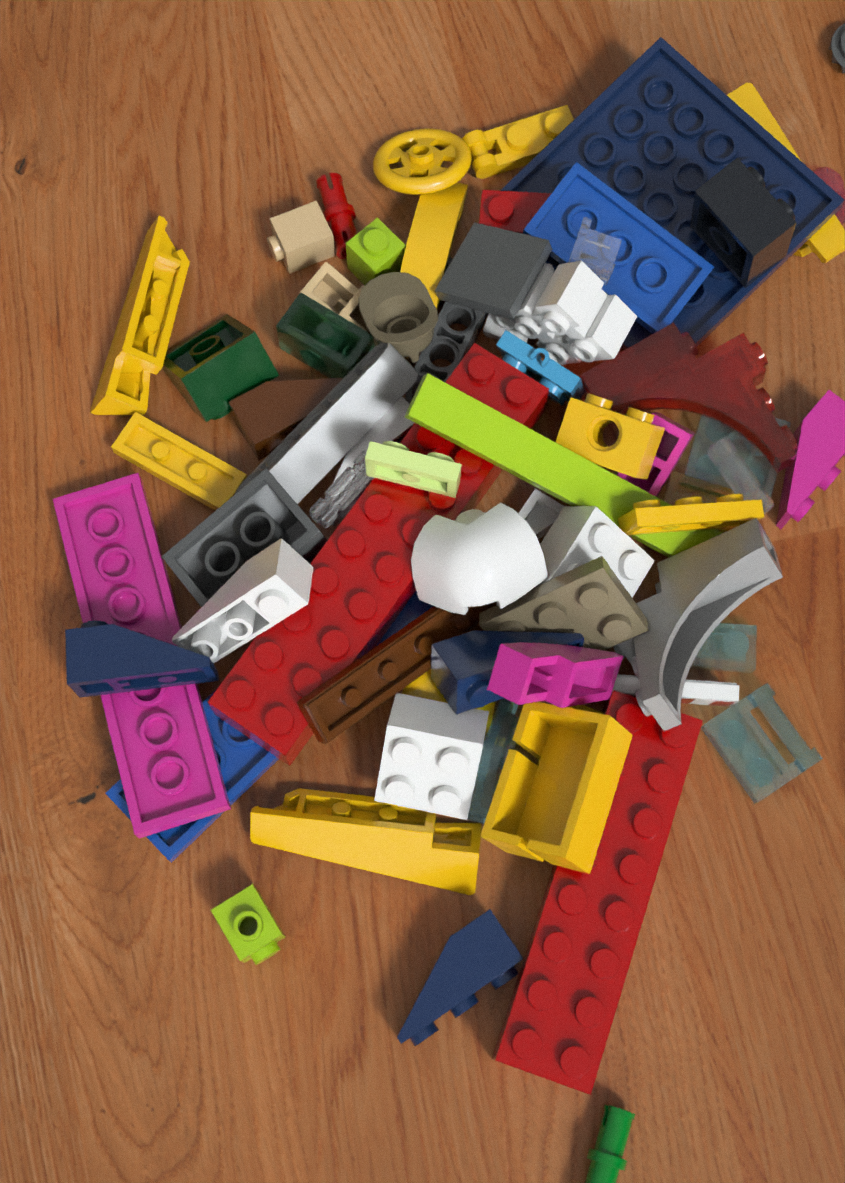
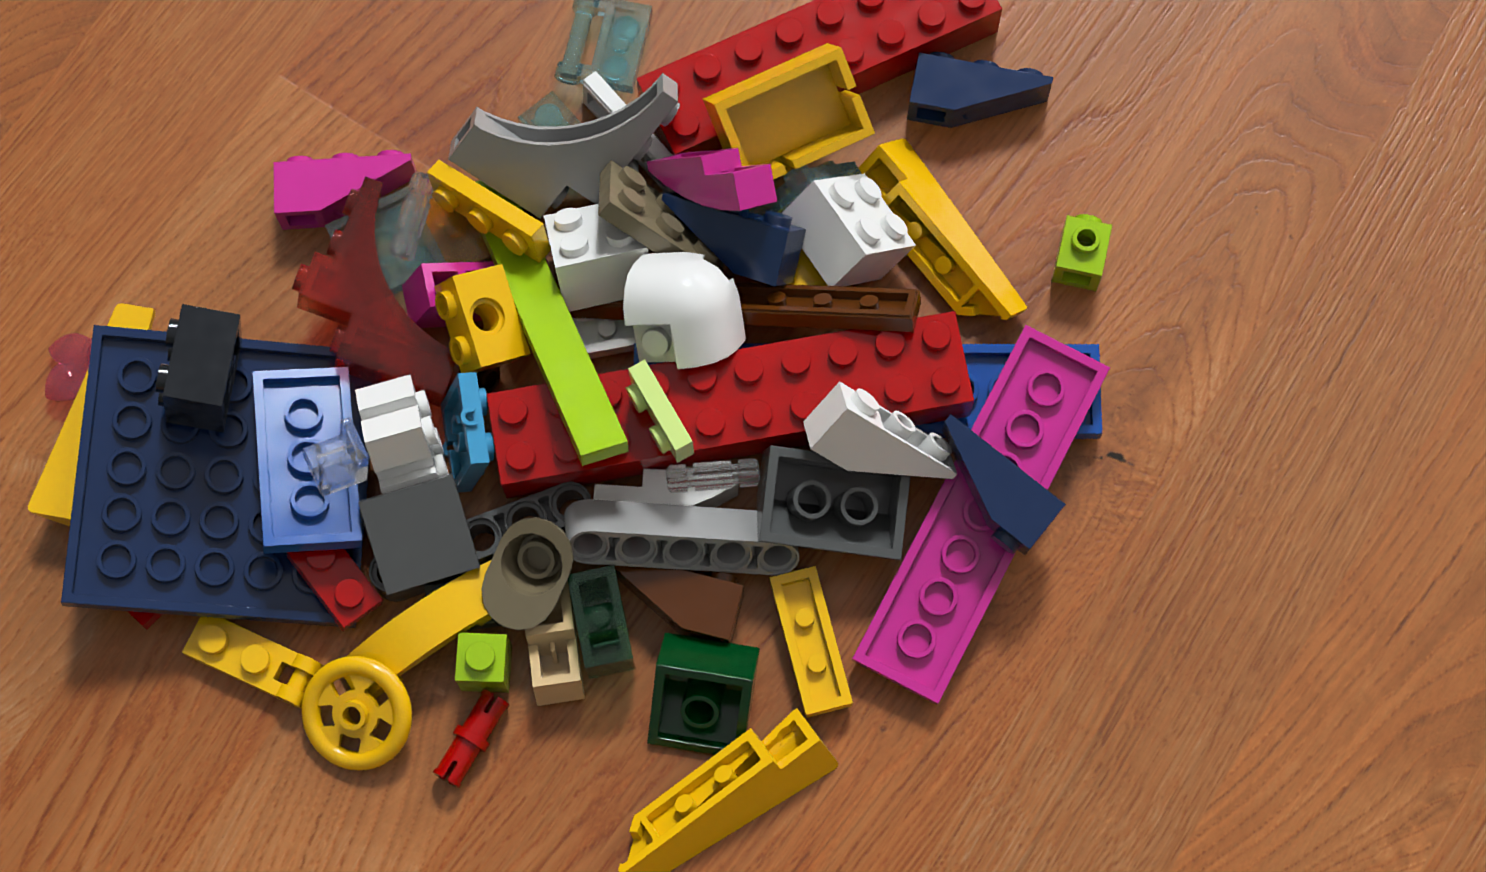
camera: 130 degrees left, 0 degrees up
tan brick [267,200,335,274] -> none

